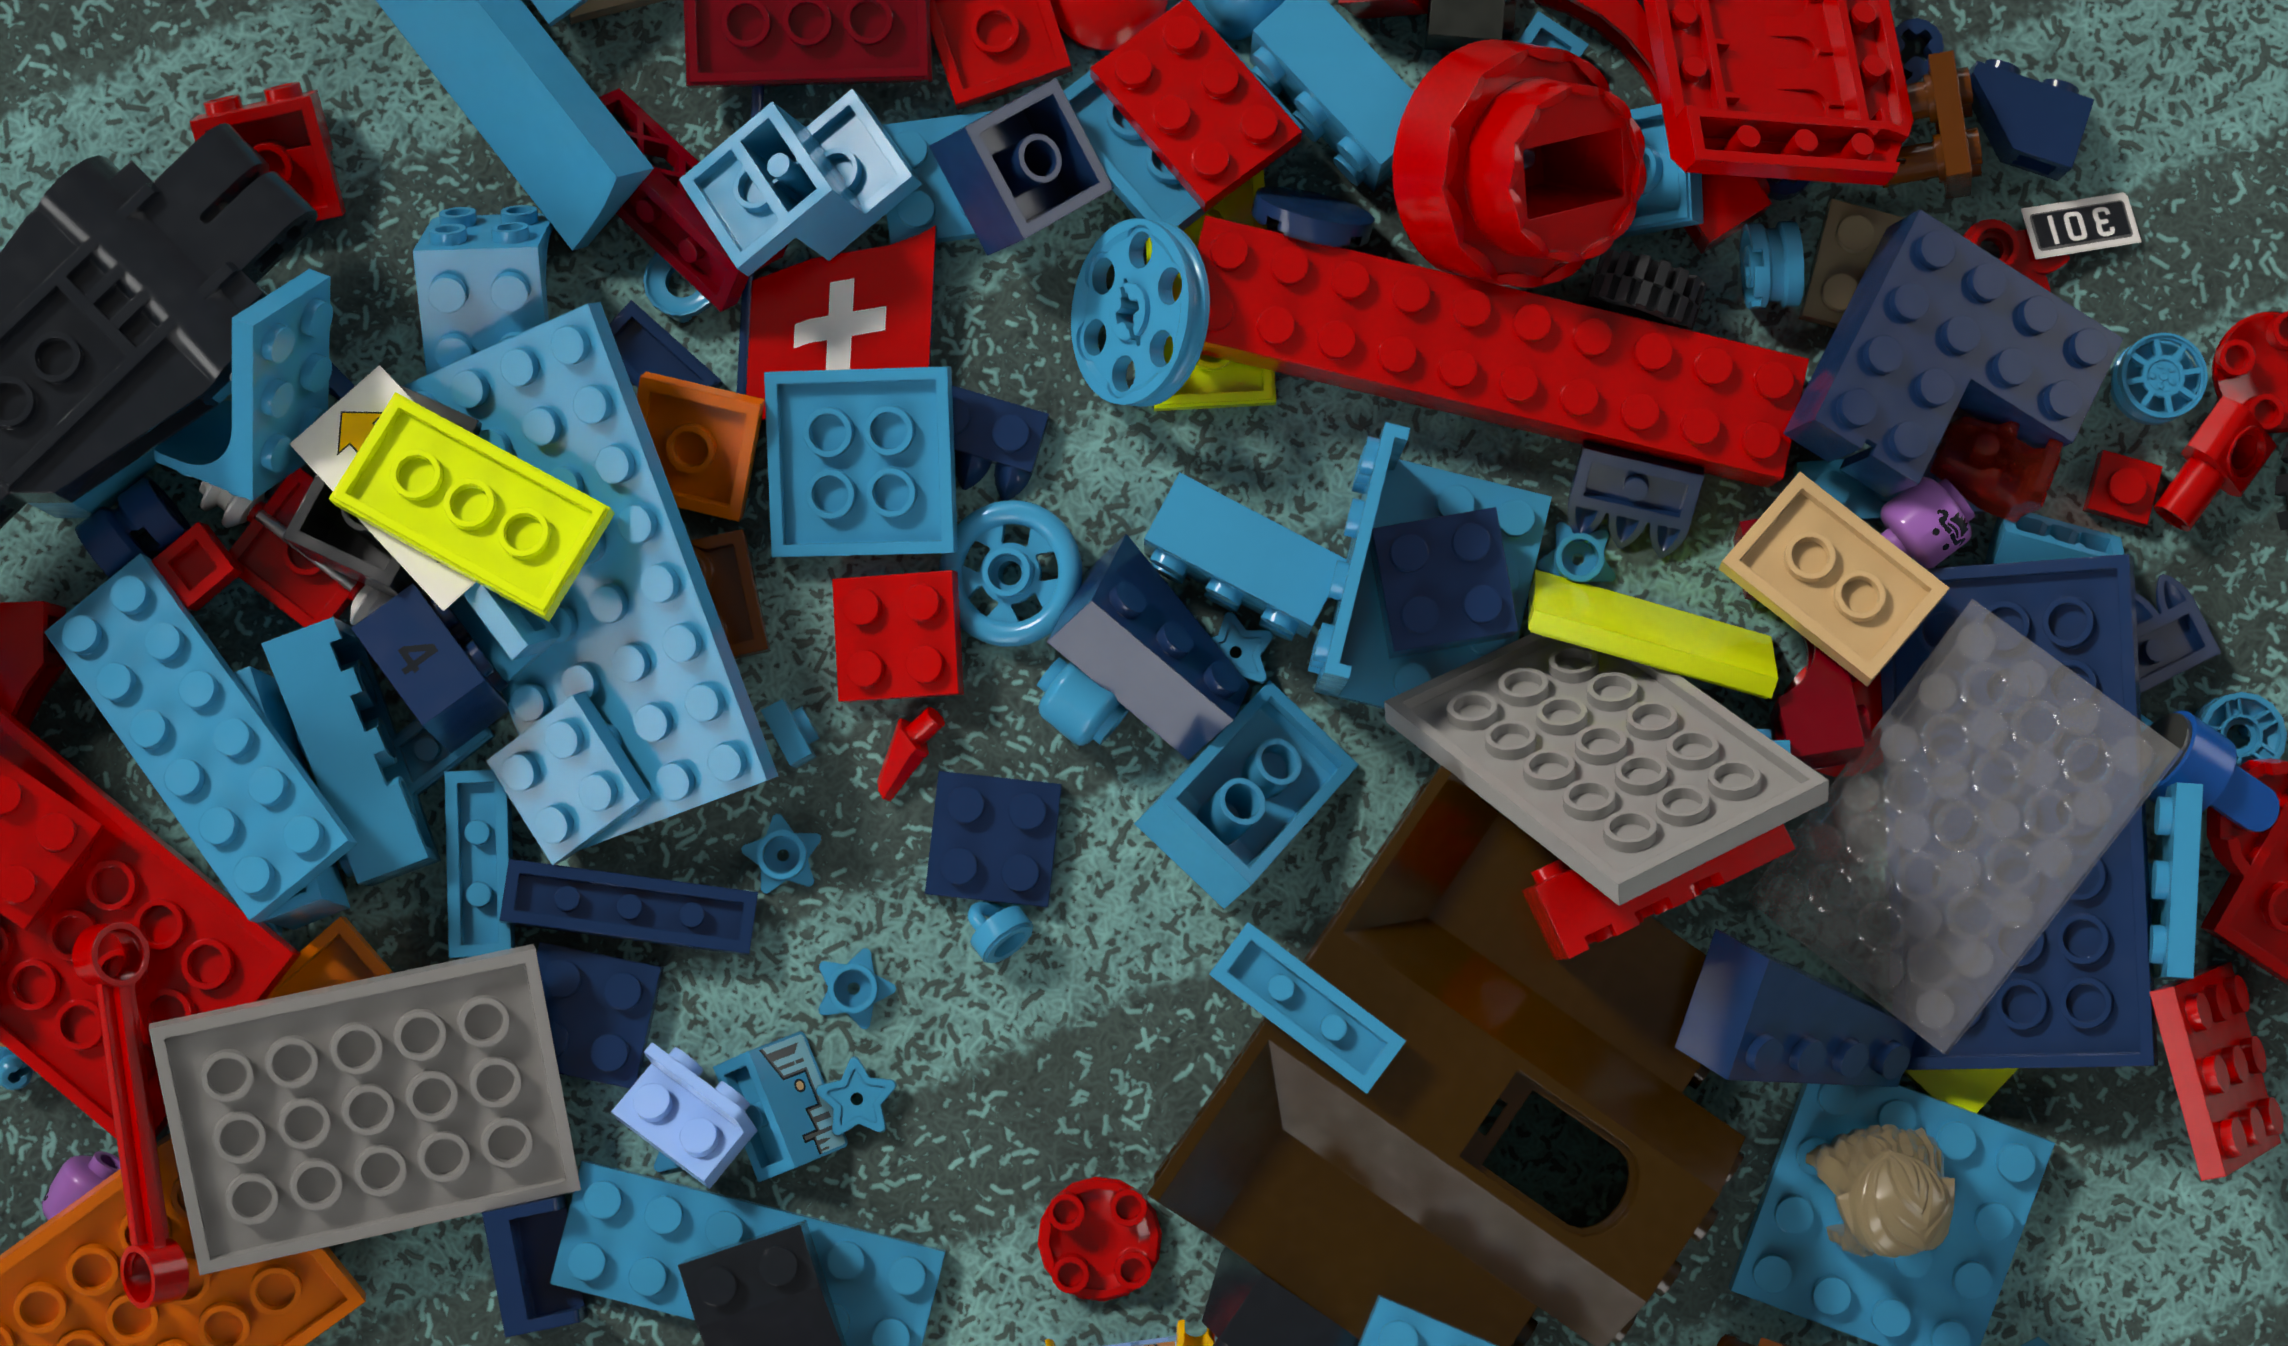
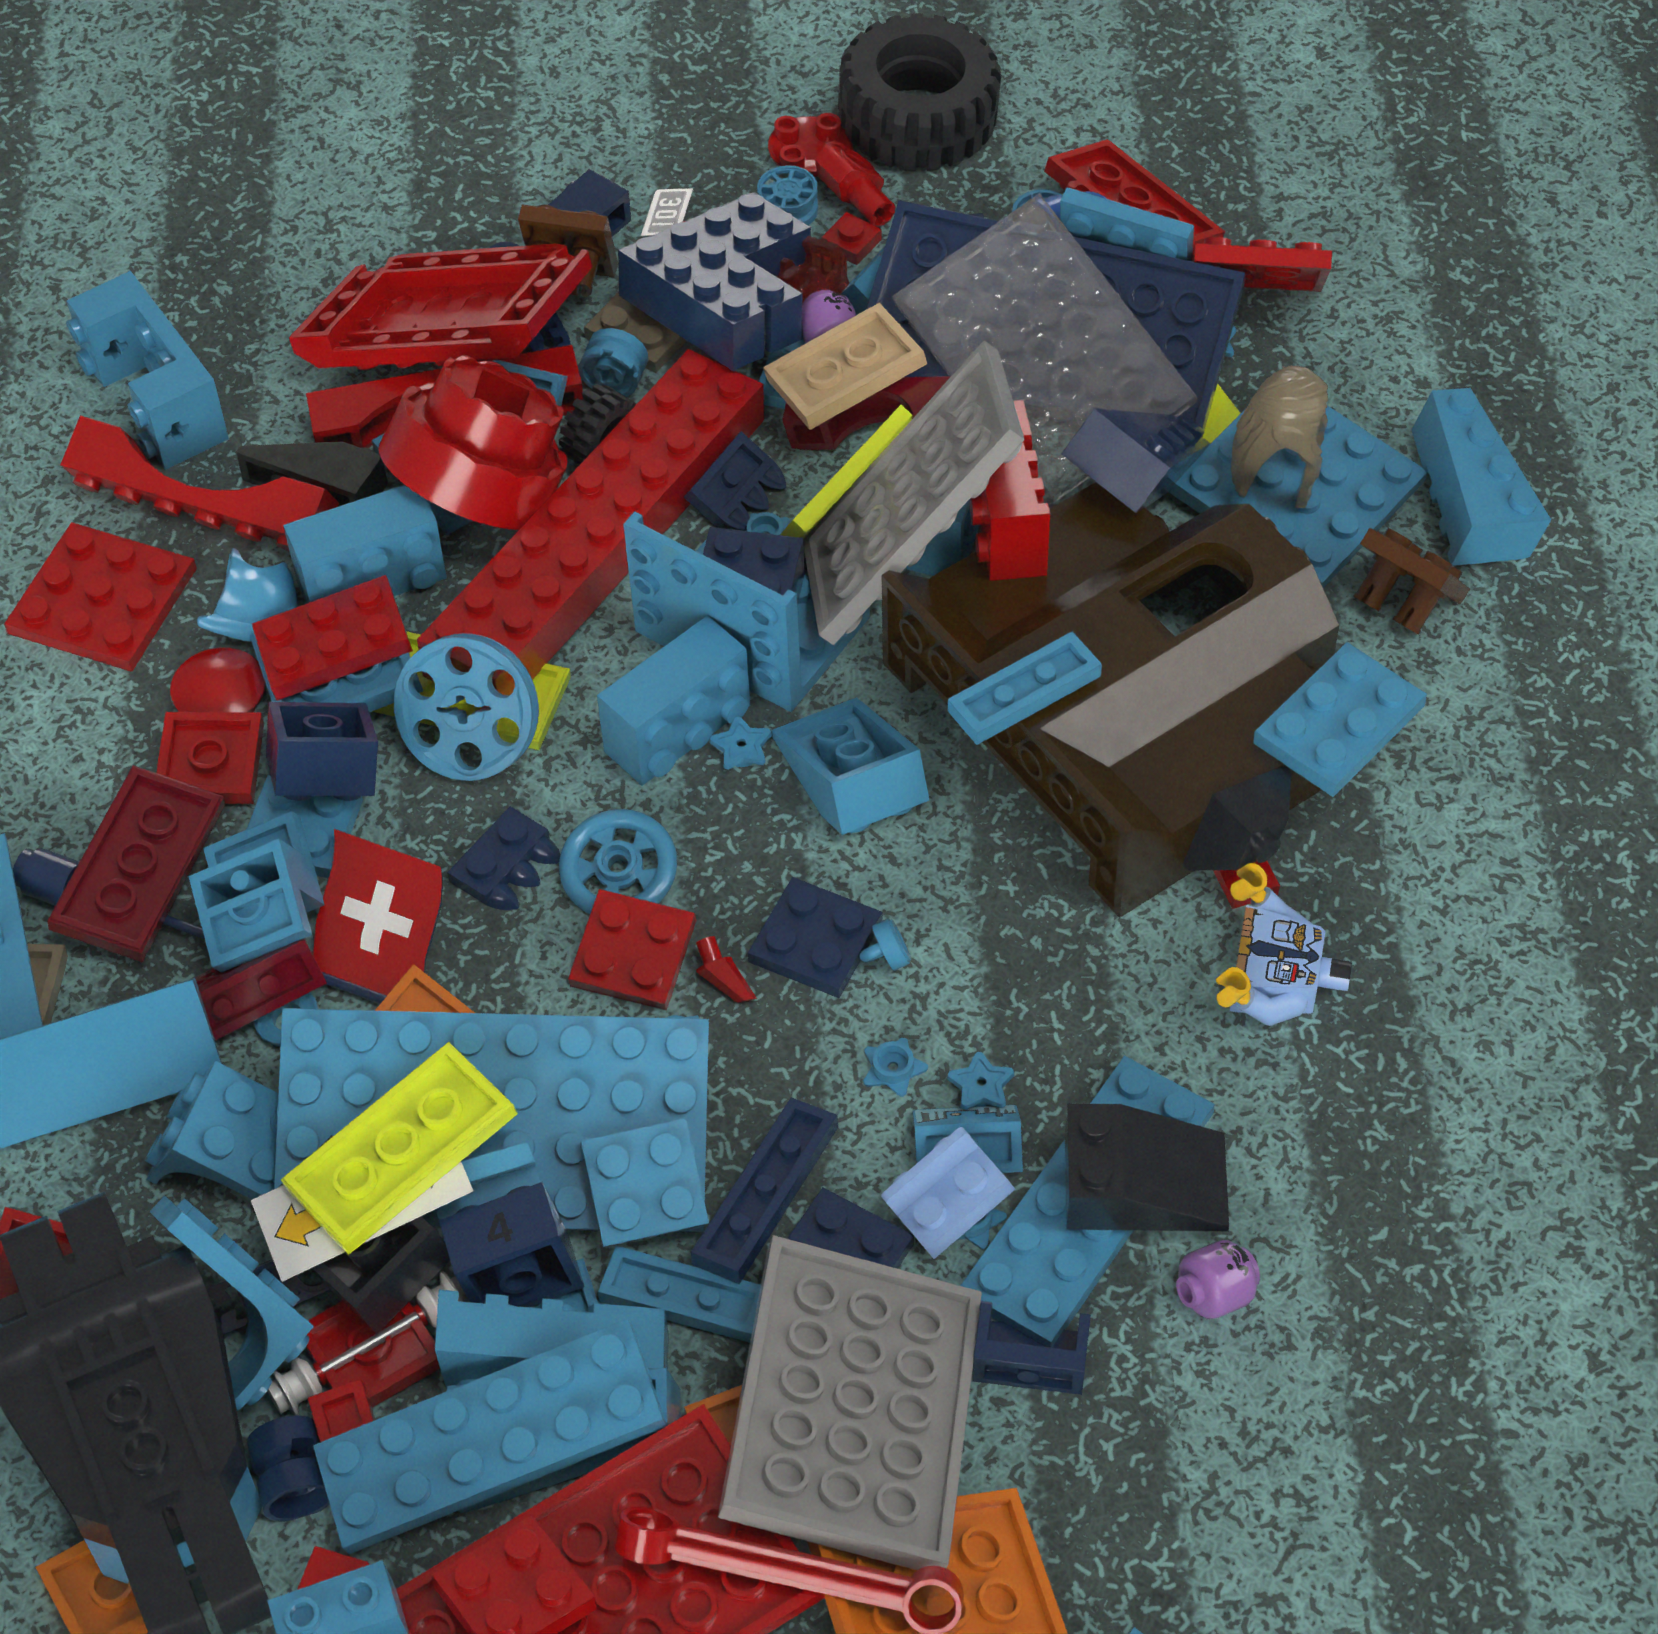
camera: 70 degrees left, 30 degrees down
dark azure plate [741,814,821,894] -> none
dark azure plate [764,366,958,557] -> none
dark azure head [1037,657,1129,746] -> none
red dish [1038,1176,1162,1302] -> none
dark blue wedge [1047,534,1249,760] -> none
dark blue tile [1251,186,1375,247] -> none

